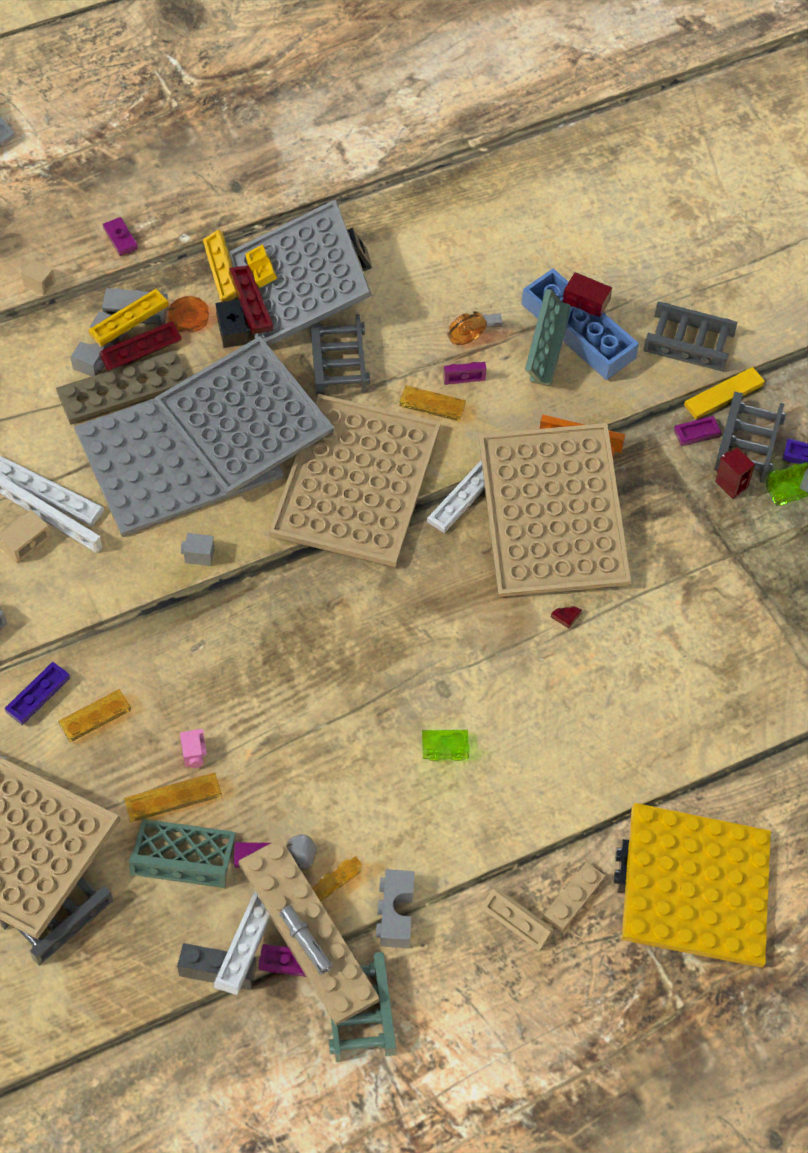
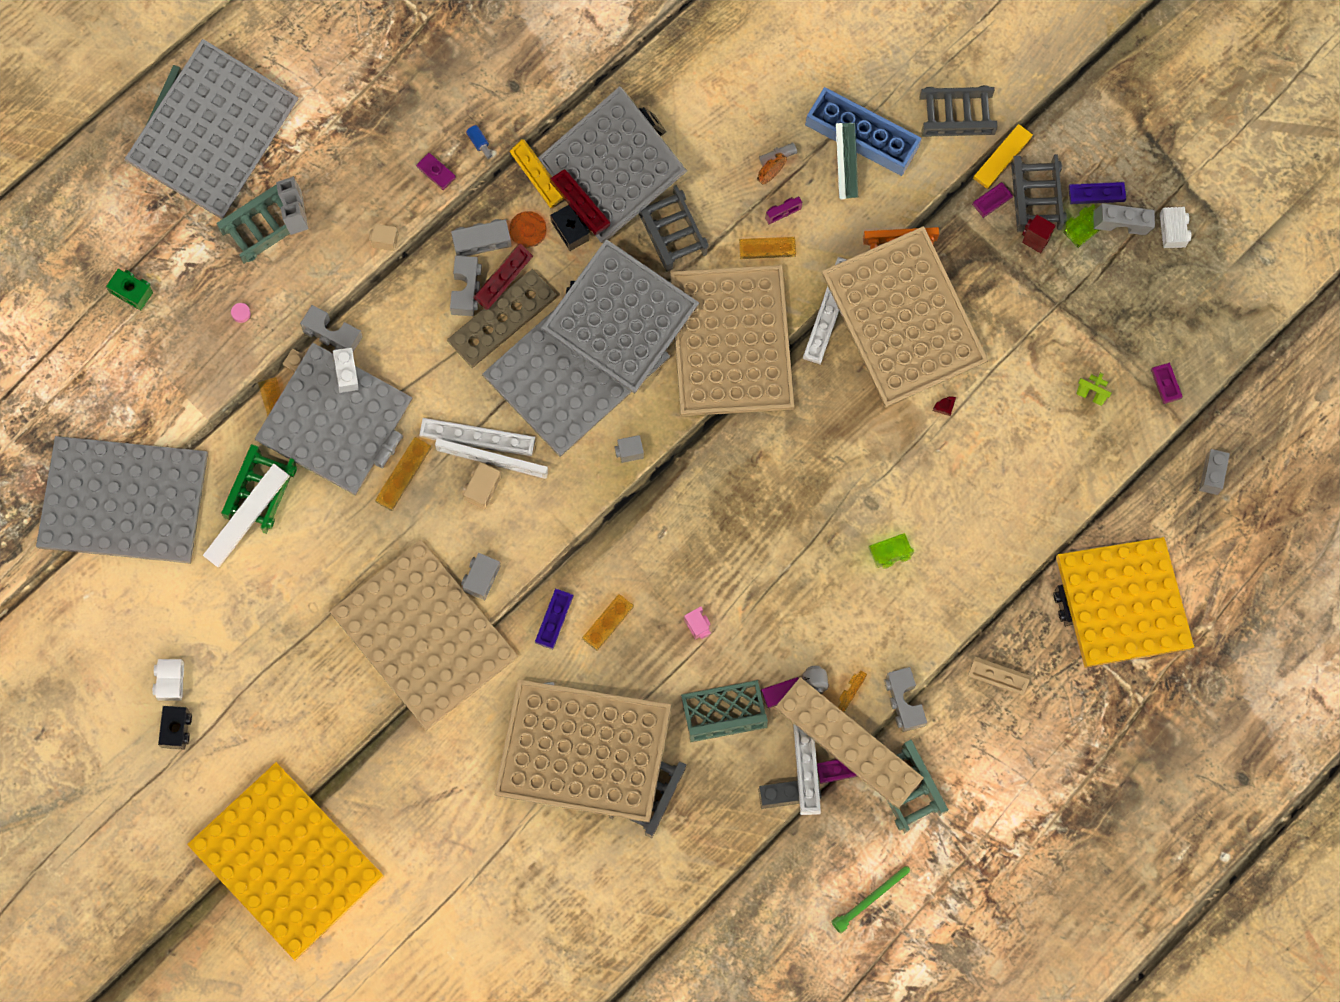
camera: 20 degrees left, 15 degrees up
yellow tile [88,289,169,347] -> none
clear yellow plate [124,772,222,823] -> none
yellow slope [245,244,277,288] -> none
light grey pin [279,905,333,975] -> none
tan plate [543,862,606,932] -> none
dark red brick [563,272,613,317] -> none
none -> blue piece [466,125,493,159]
none -> bright green piece [831,866,910,934]
none -> lime hips [1076,372,1111,406]

